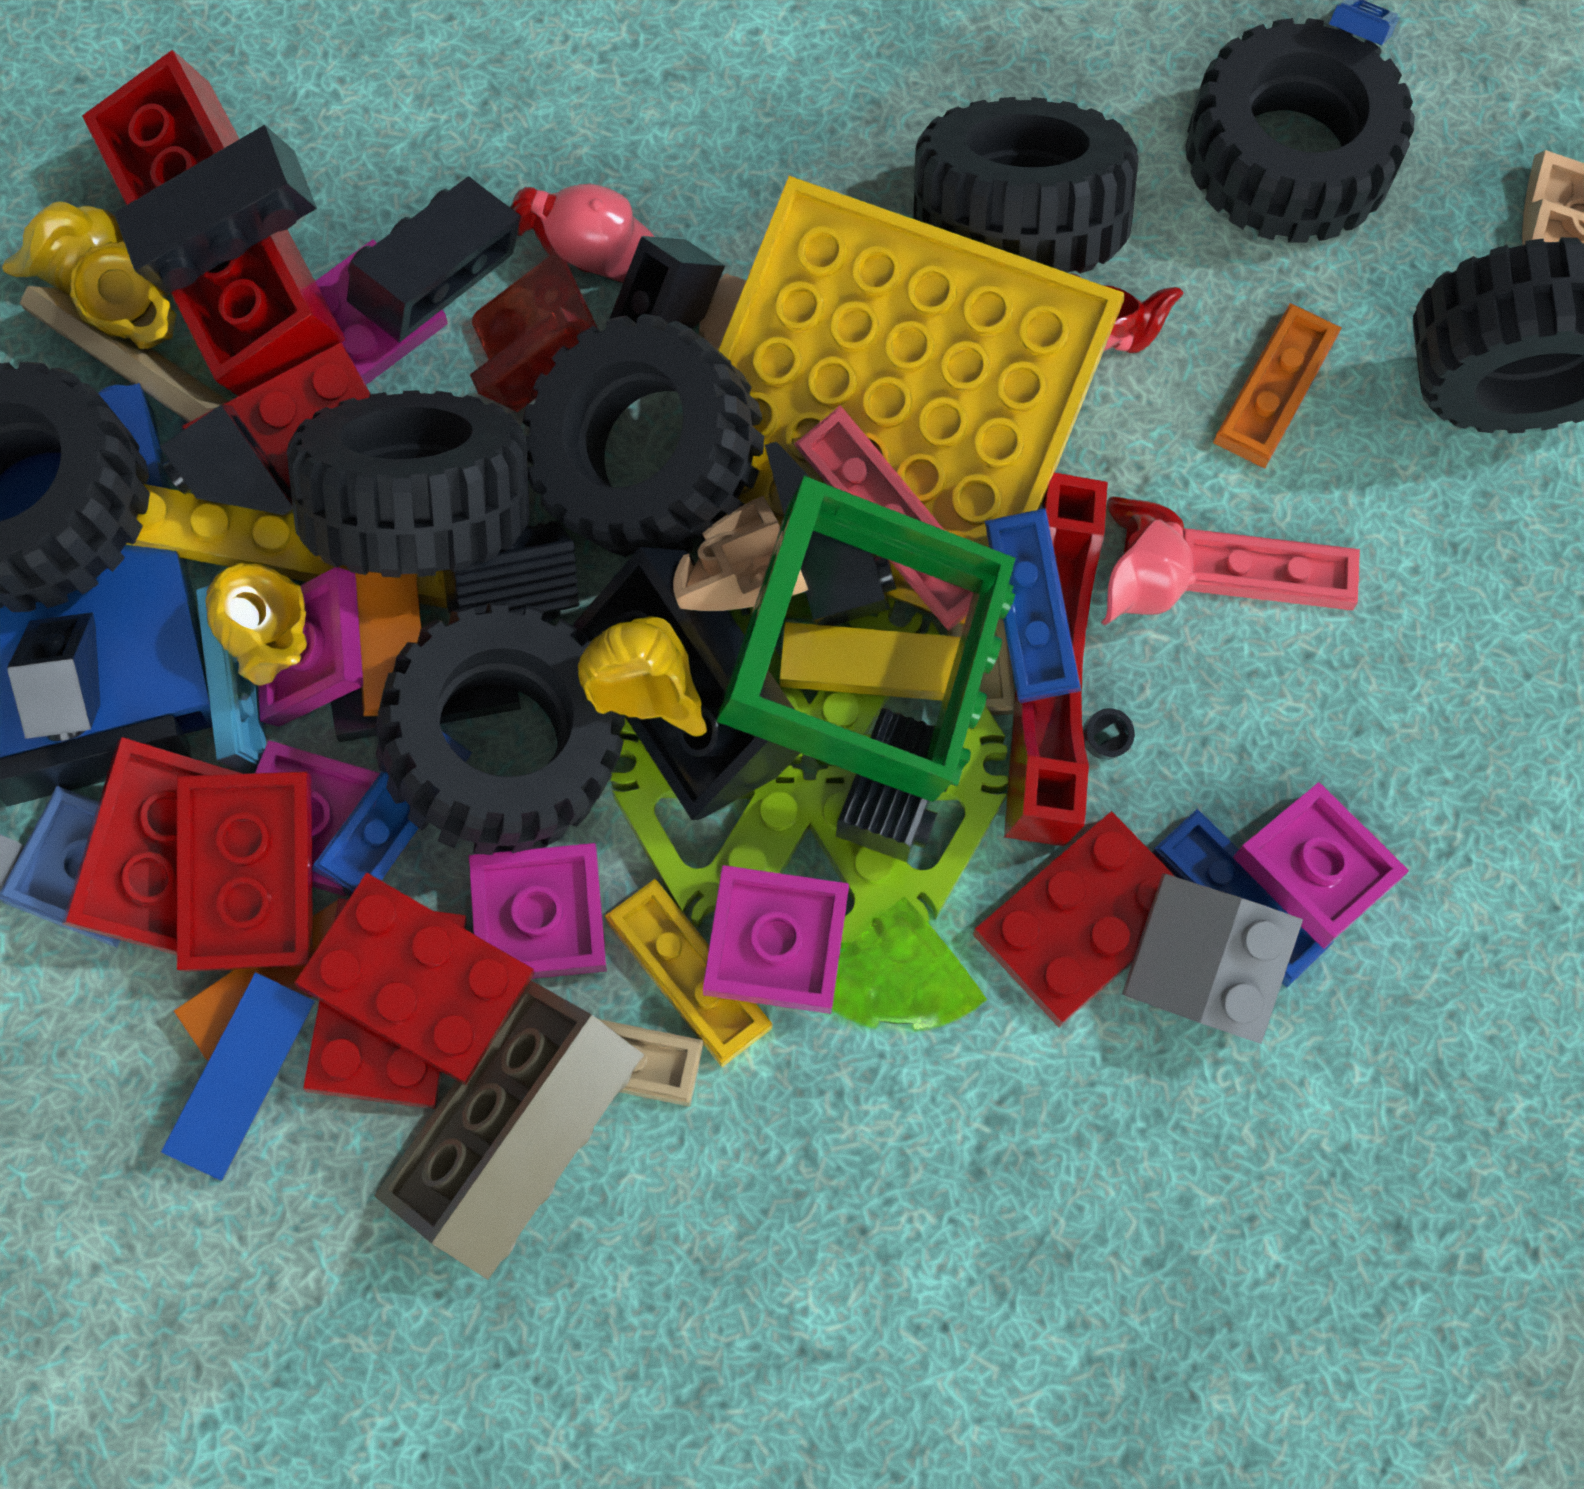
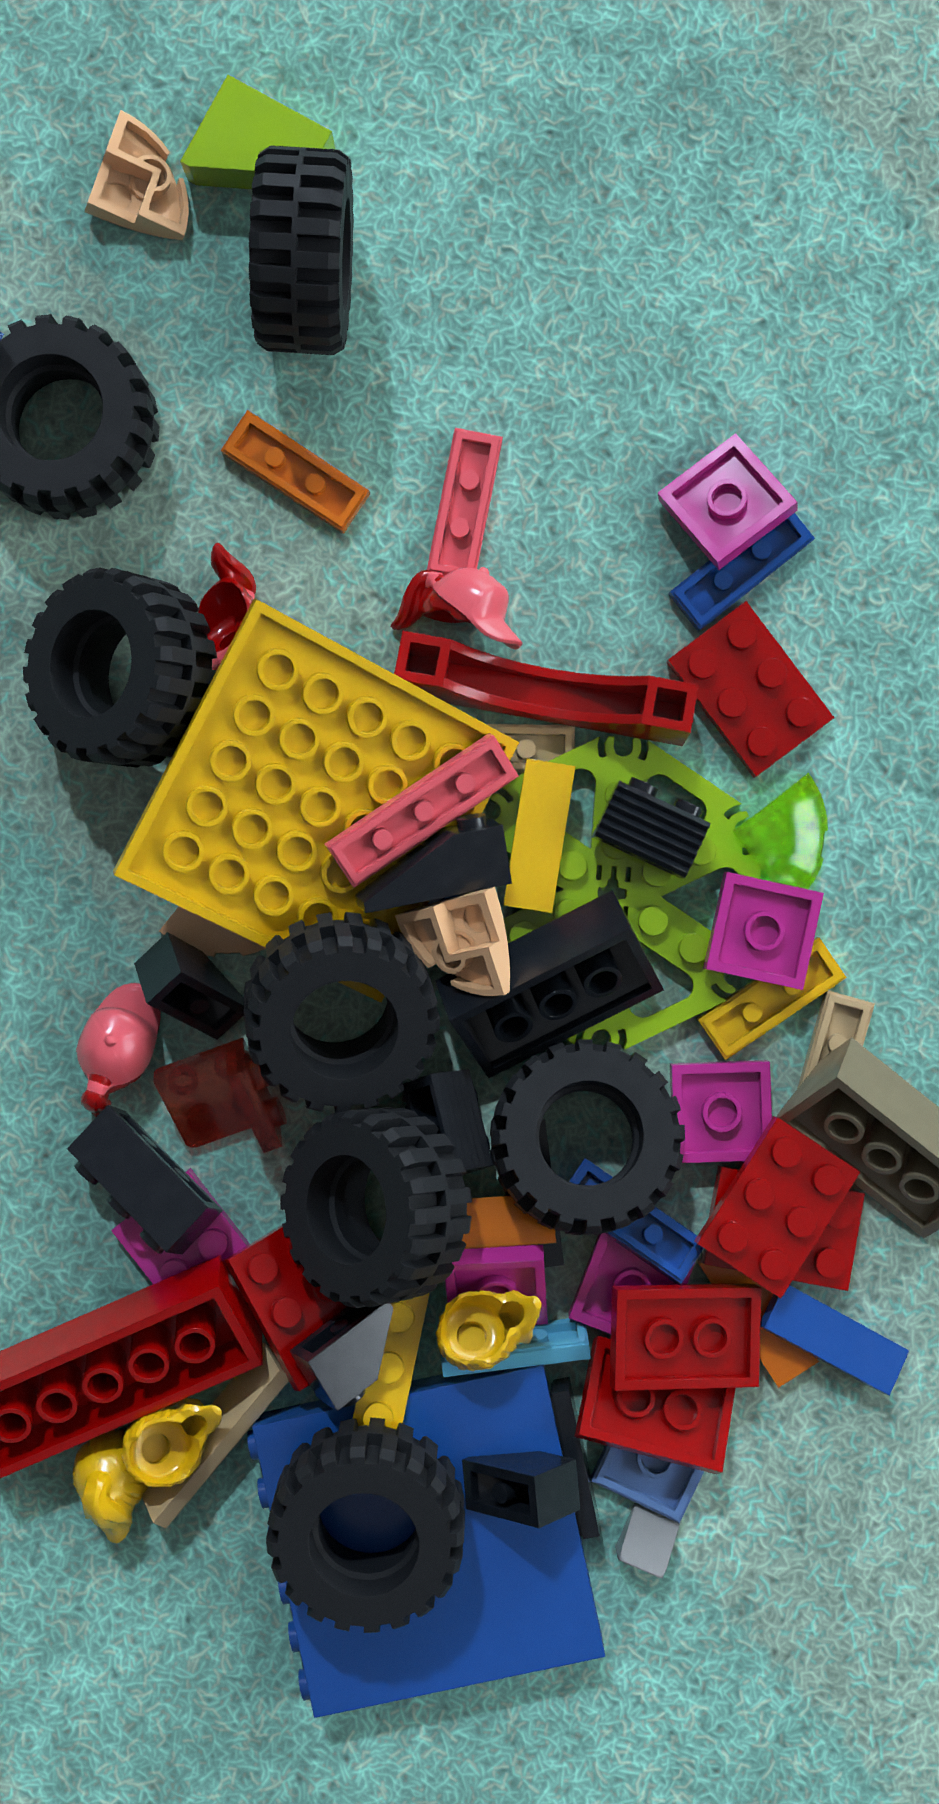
camera: 80 degrees left, 20 degrees up
black brick [114,125,317,294] -> none
yellow hair [578,617,707,736] -> none
green window [716,476,1016,802] -> none
blue tile [985,508,1081,703] -> none
black hinge [1083,708,1135,760] -> none
light grey slope [1122,873,1303,1044] -> none

